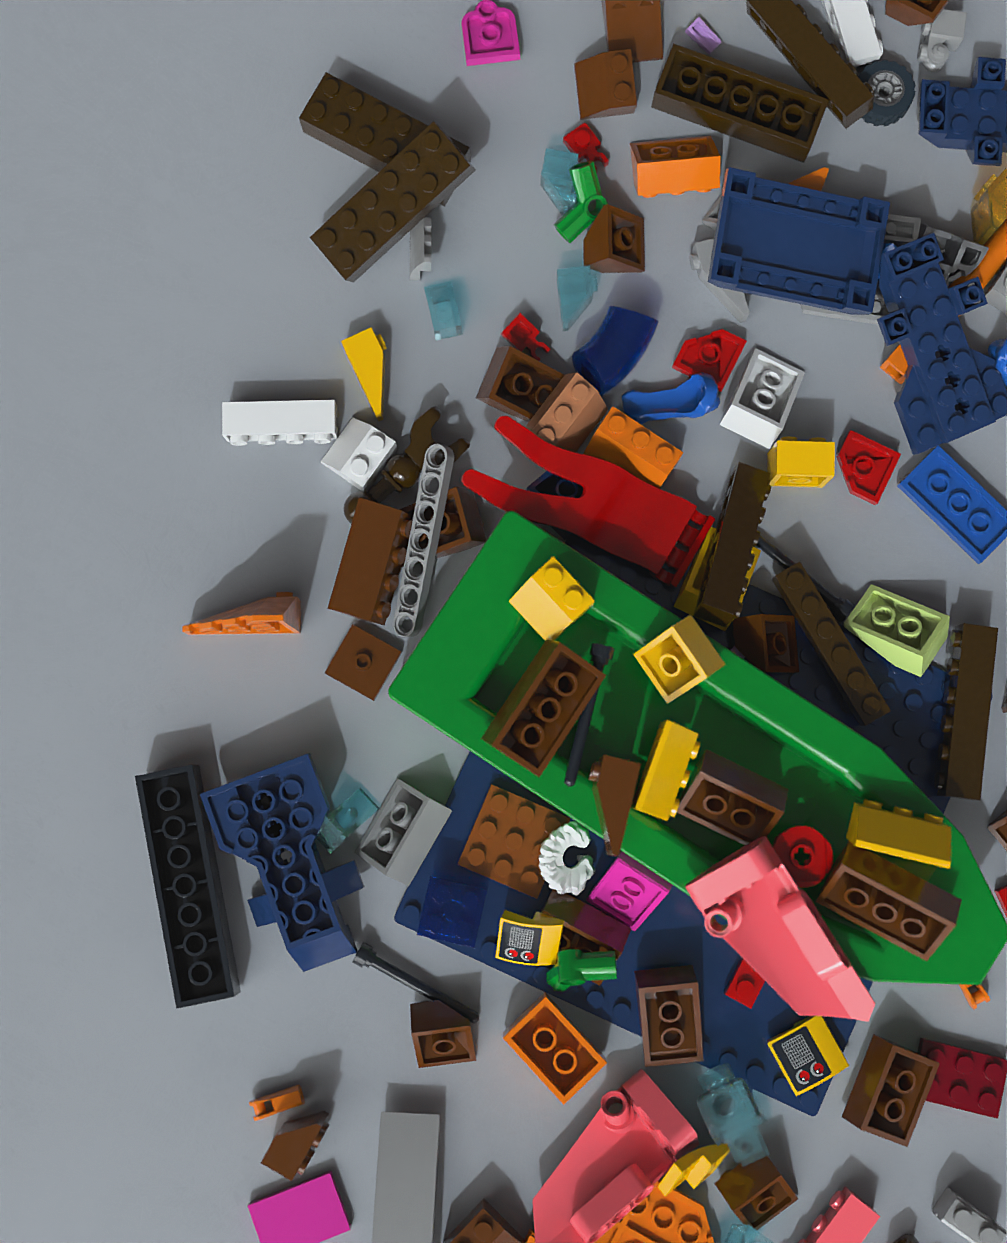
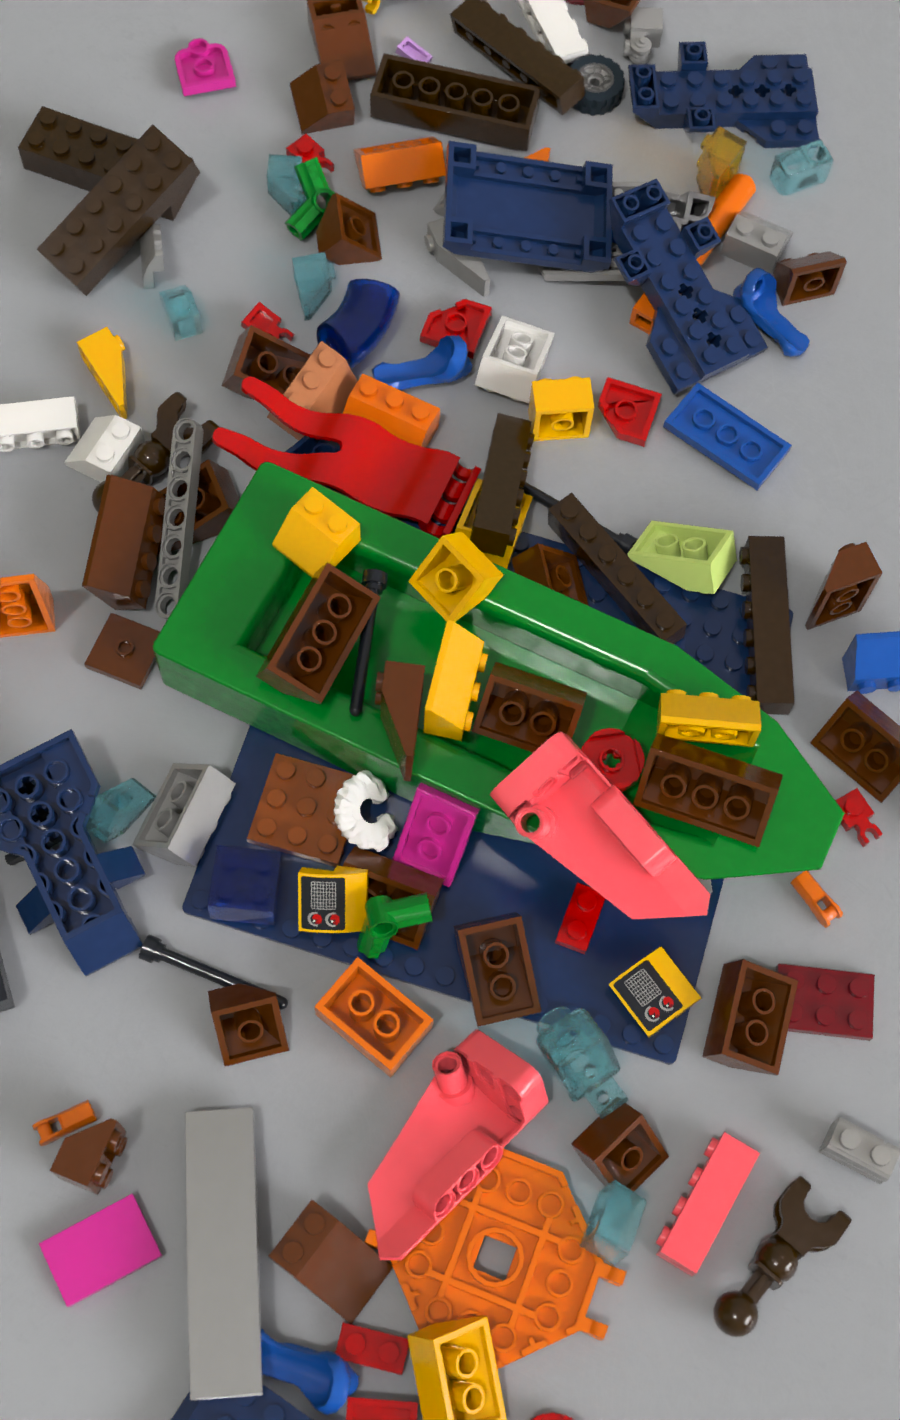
camera: 15 degrees left, 15 degrees down
yellow slope [658,1143,732,1197] -> none

